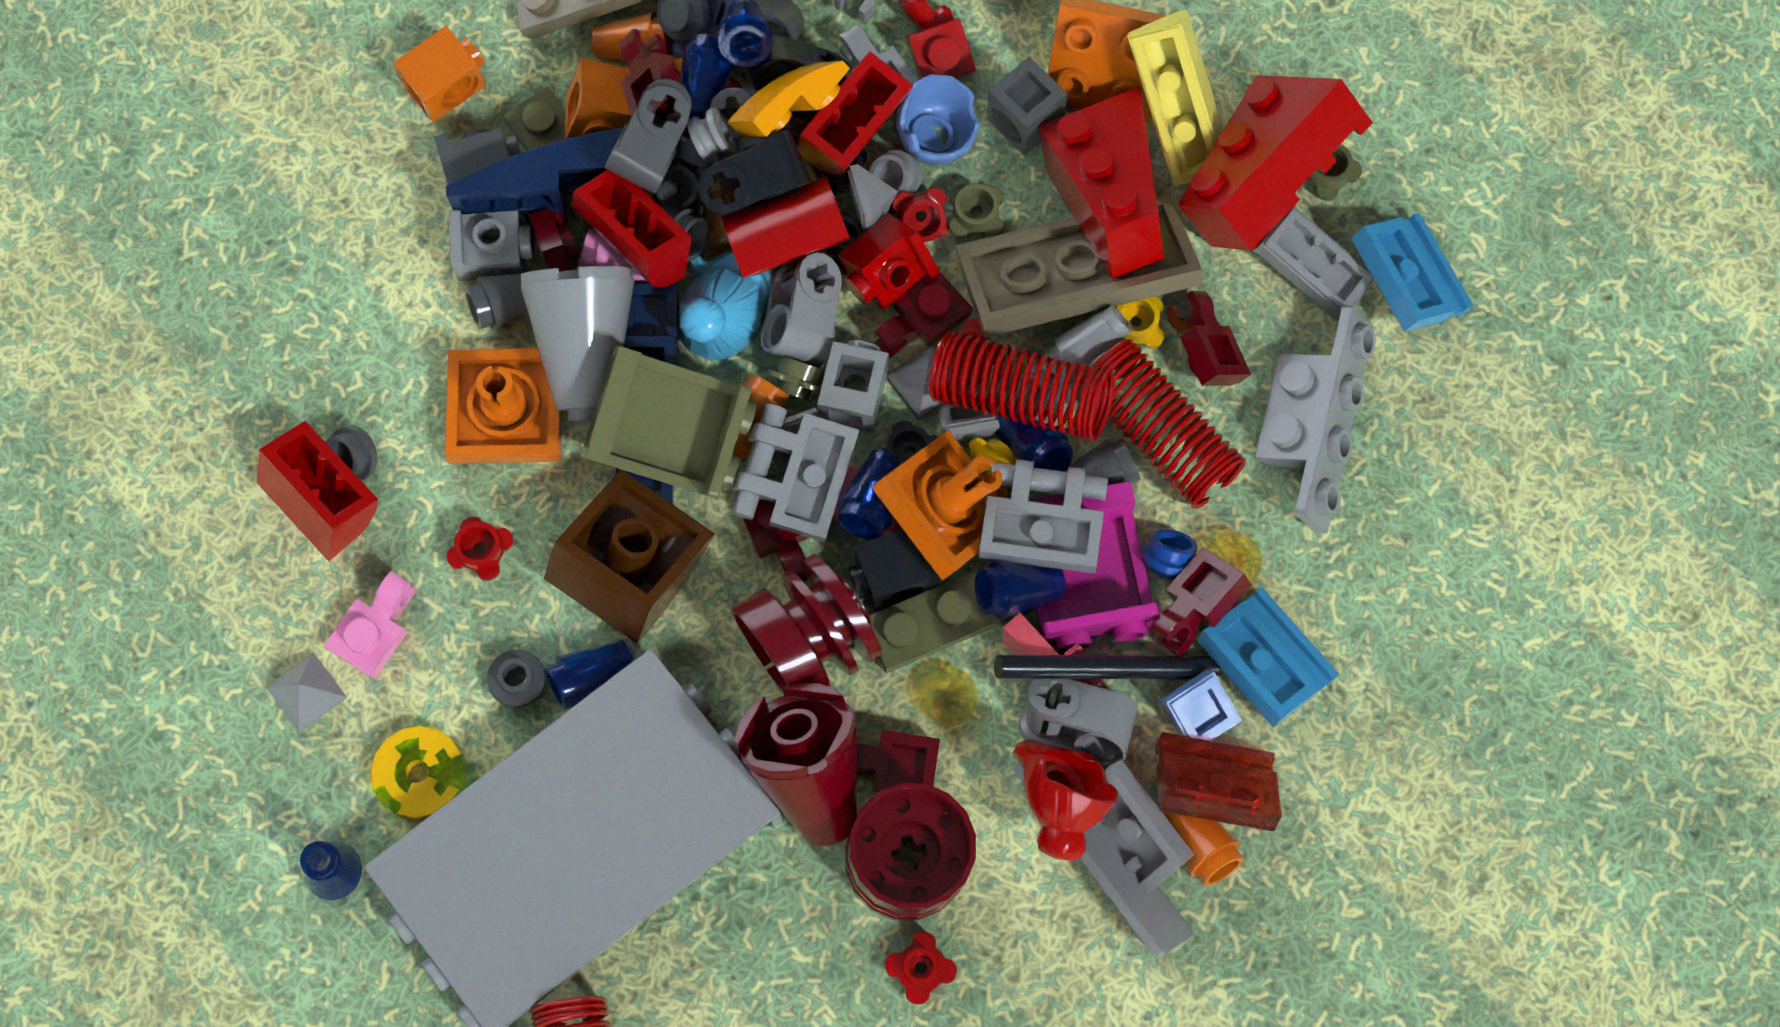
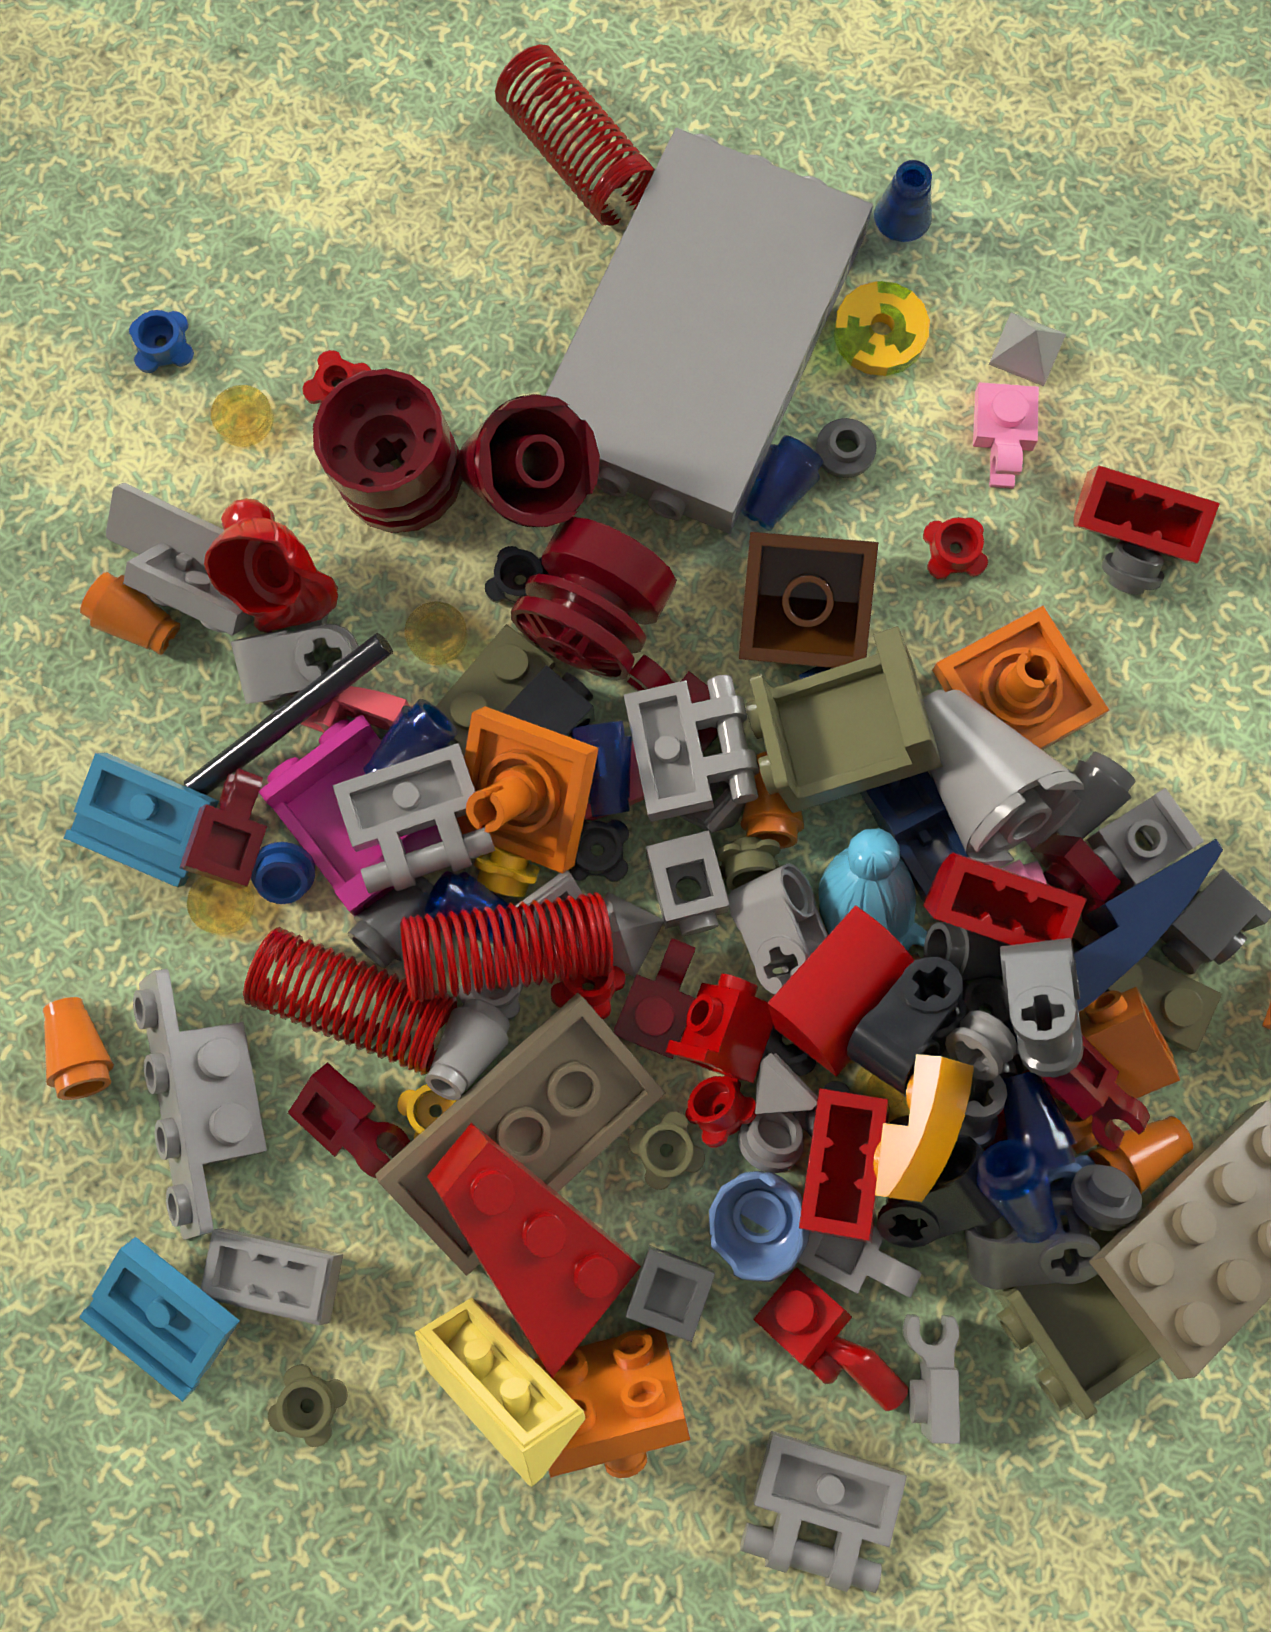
camera: 150 degrees right, 5 degrees up
dark red plate [856,730,940,793] -> none
clear red plate [1155,732,1282,832] -> none
tile [1160,669,1242,752] -> none
red wedge [1178,75,1373,251] -> none
none -> orange cone [43,997,114,1100]
none -> clear yellow tile [211,385,274,447]
none -> black plate [485,546,549,604]

